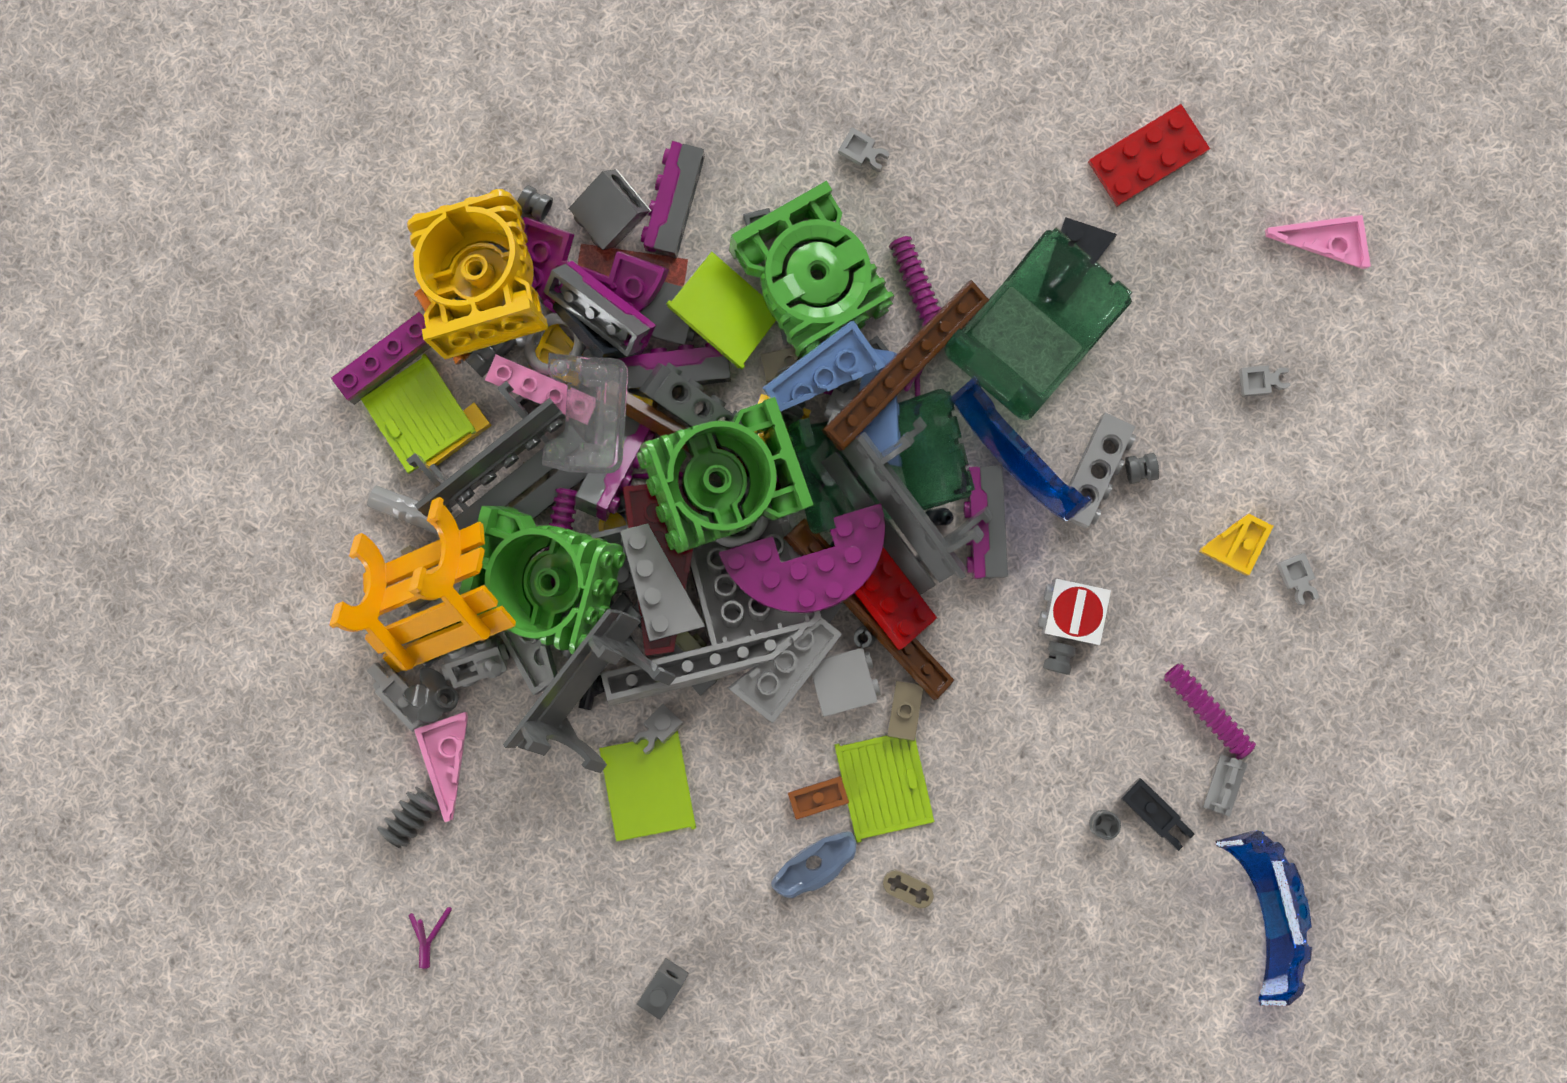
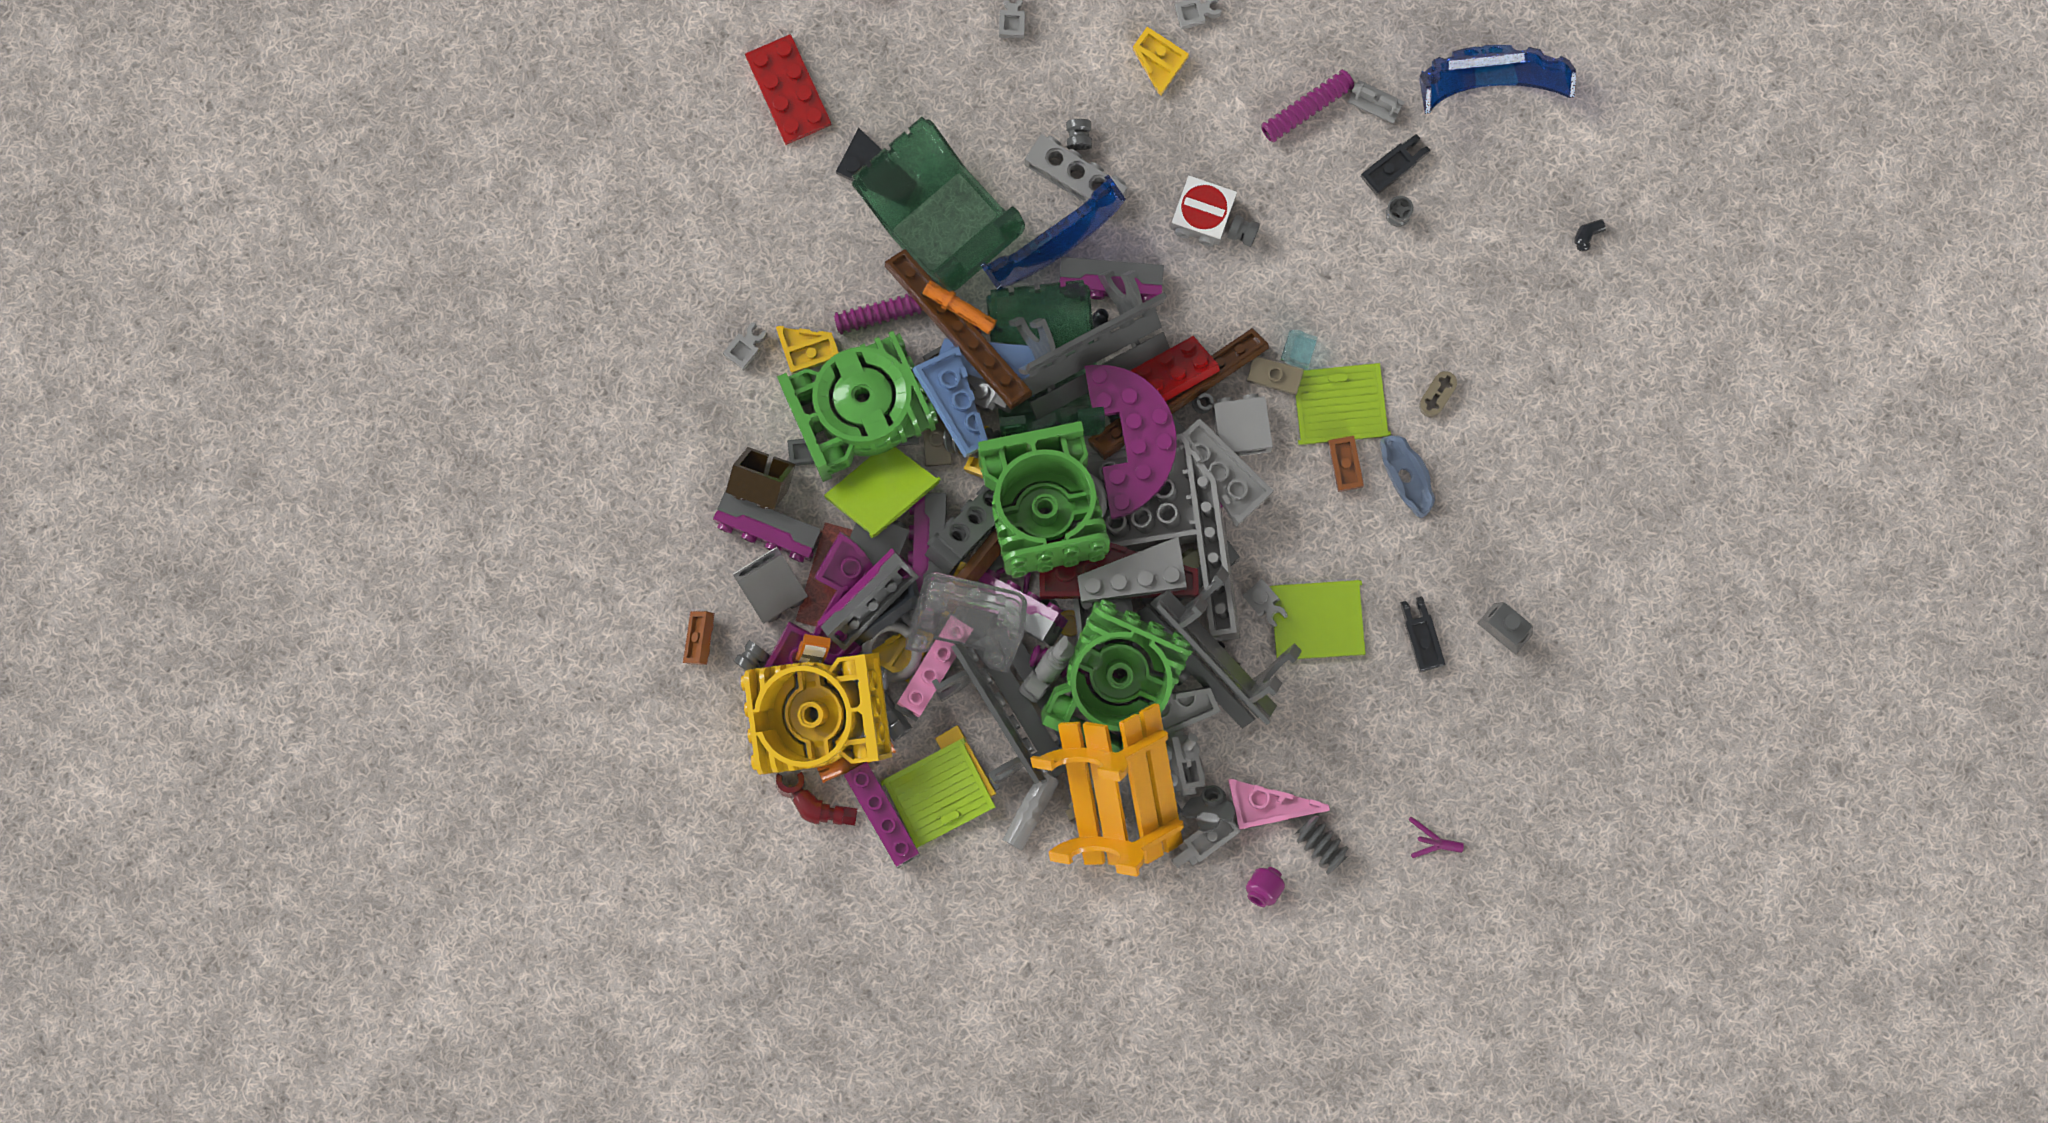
camera: 85 degrees left, 5 degrees down
none -> dark orange plate [683,611,715,665]
none -> dark brown piece [725,447,796,510]
none -> yellow wing [776,326,839,375]
none -> dark red piece [776,772,858,826]
none -> slope [796,634,831,663]
none -> orange pin [922,280,997,335]
none -> light grey piece [1019,636,1074,702]
none -> magenta head [1246,867,1285,907]
none -> clear light blue piece [1280,330,1318,370]
none -> black hinge [1400,596,1446,673]
none -> black arm [1574,219,1606,252]

